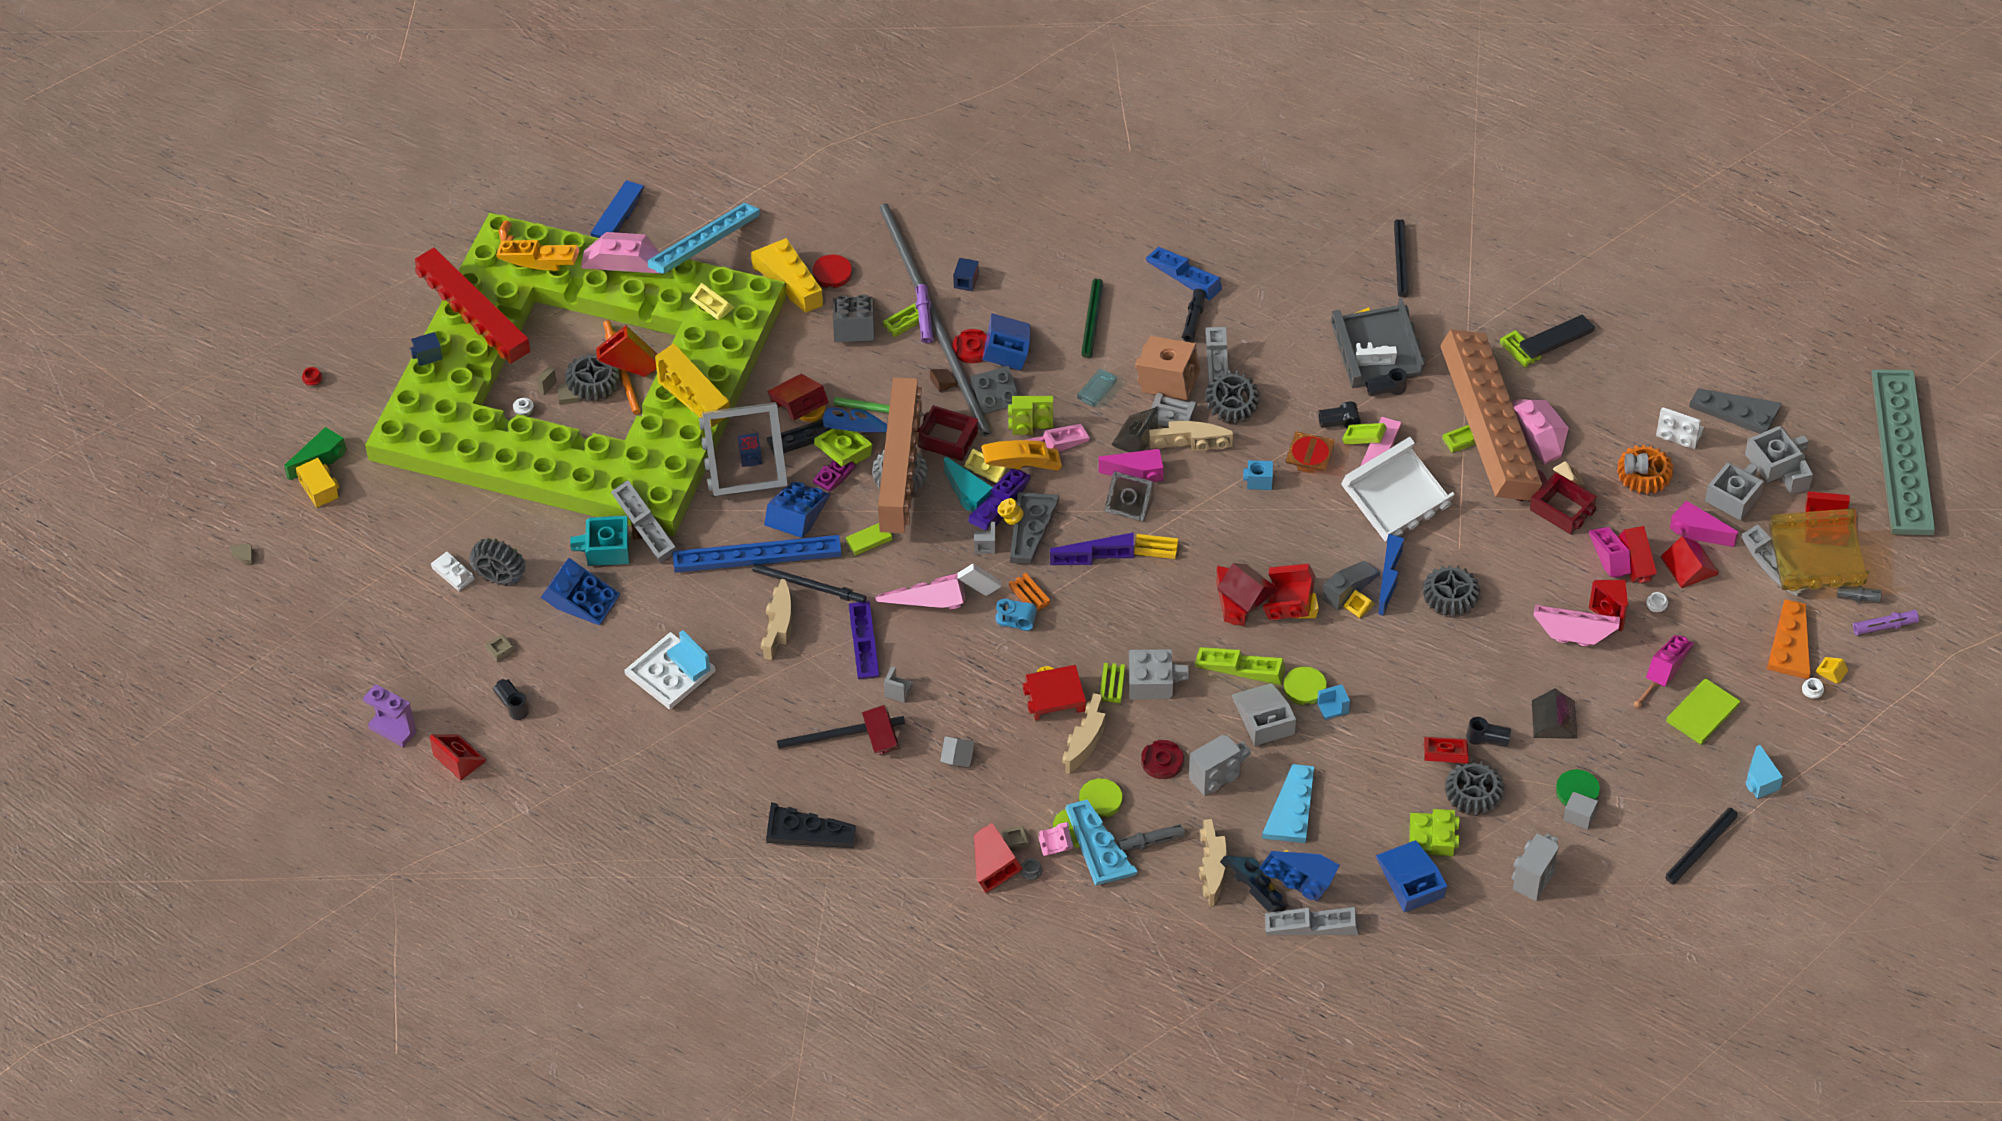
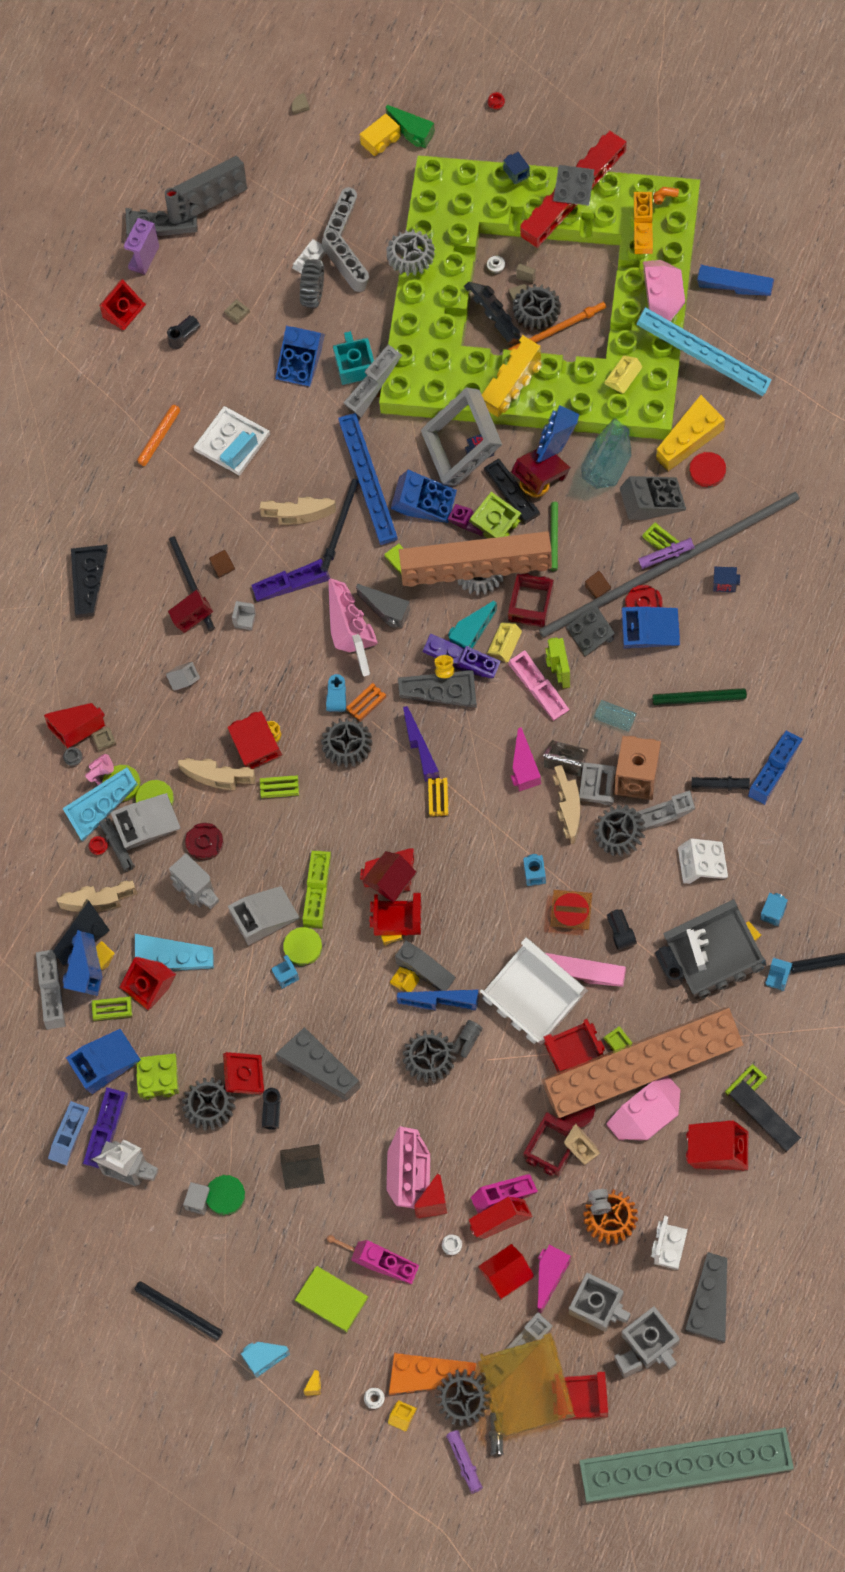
camera: 85 degrees right, 15 degrees up
red slope [596,325,658,377] -> none
blue piece [823,407,887,432] -> none
light grey panel [974,522,995,554] -> none
light orange slope [981,440,1062,471] -> none
clear smoke slope [1104,471,1154,522] -> none
light grey hinge [1129,649,1189,700] -> none
lime tile [1342,423,1387,444] -> none
none -> medium blue slope [48,1101,89,1166]
none -> dark purple slope [83,1087,129,1168]
none -> red plate [88,836,108,855]
none -> lime tile [92,996,133,1021]
none -> white slope [92,1140,141,1176]
none -> light grey slope [110,793,181,850]
none -> red slope [120,957,176,1010]
none -> dark grey wing [125,208,198,238]
none -> orange axle [137,404,180,466]
none -> dark grey hinge [164,155,247,223]
none -> reddish brown slope [209,550,235,578]
none -> dark grey wedge [276,1027,361,1101]
none -> yellow slope [304,1370,321,1396]
none -> light grey beam [321,187,369,292]
none -> dark grey gear [321,717,373,768]
none -> dark grey slope [356,584,411,628]
none -> light grey gear [386,229,435,276]
none -> dark grey gear [435,1369,492,1426]
none -> dark grey hinge [452,1020,483,1058]
none -> black wing [463,282,521,345]
none -> blue slope [536,405,579,462]
none -> red panel [543,1019,605,1072]
none -> dark grey hinge [553,165,594,206]
none -> clear light blue wedge [581,419,631,489]
none -> white bracket [678,838,728,884]
none -> red slope [686,1120,749,1171]
none -> dark azure brick [760,893,788,927]
none -> dark azure panel [766,957,792,991]

